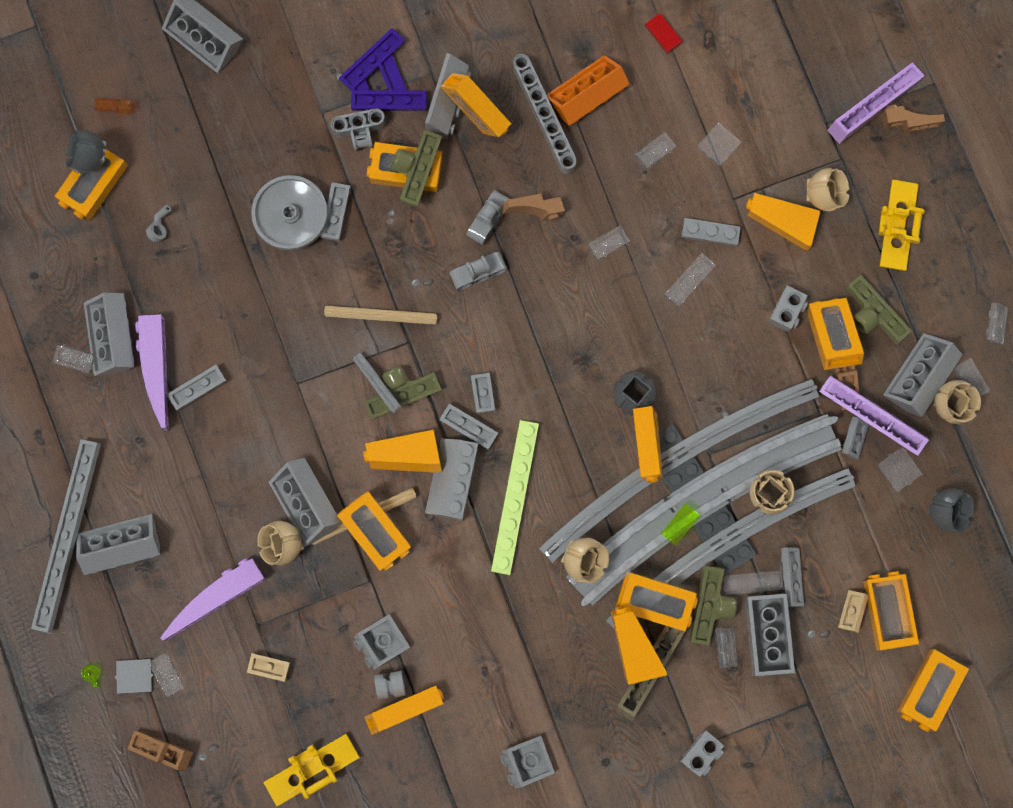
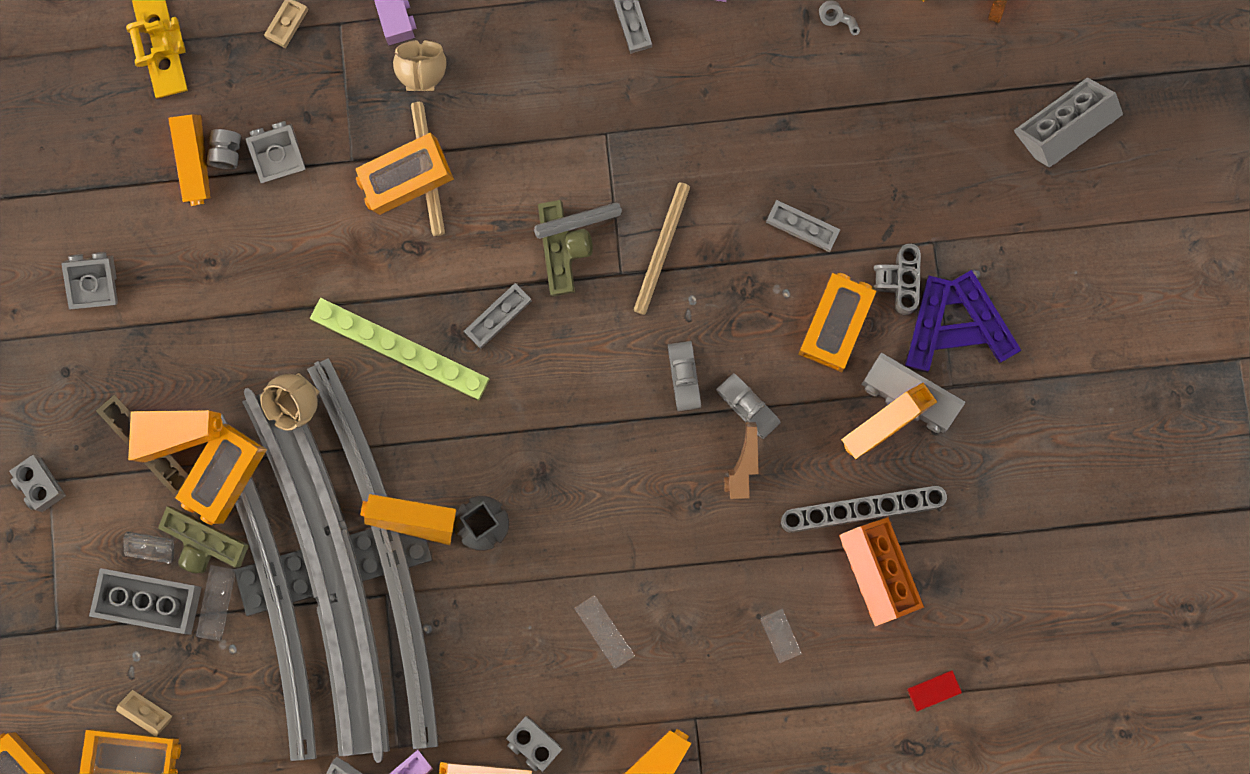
camera: 110 degrees right, 0 degrees up
light grey dish [251,175,328,251] -> none
light grey slope [268,458,341,547] -> none
light orange slope [363,430,442,473] -> none
olive plate [391,129,442,207] -> none
light grey slope [425,438,479,521] -> none
light grey plate [471,373,495,414] -> none
clear plate [588,225,630,261] -> none
clear neon green tile [661,503,700,546] -> none
light grey plate [681,218,740,247] -> none
clear piece [697,123,742,166] -> none
tan piece [749,469,795,515] -> none
light grey plate [781,548,804,607] -> none

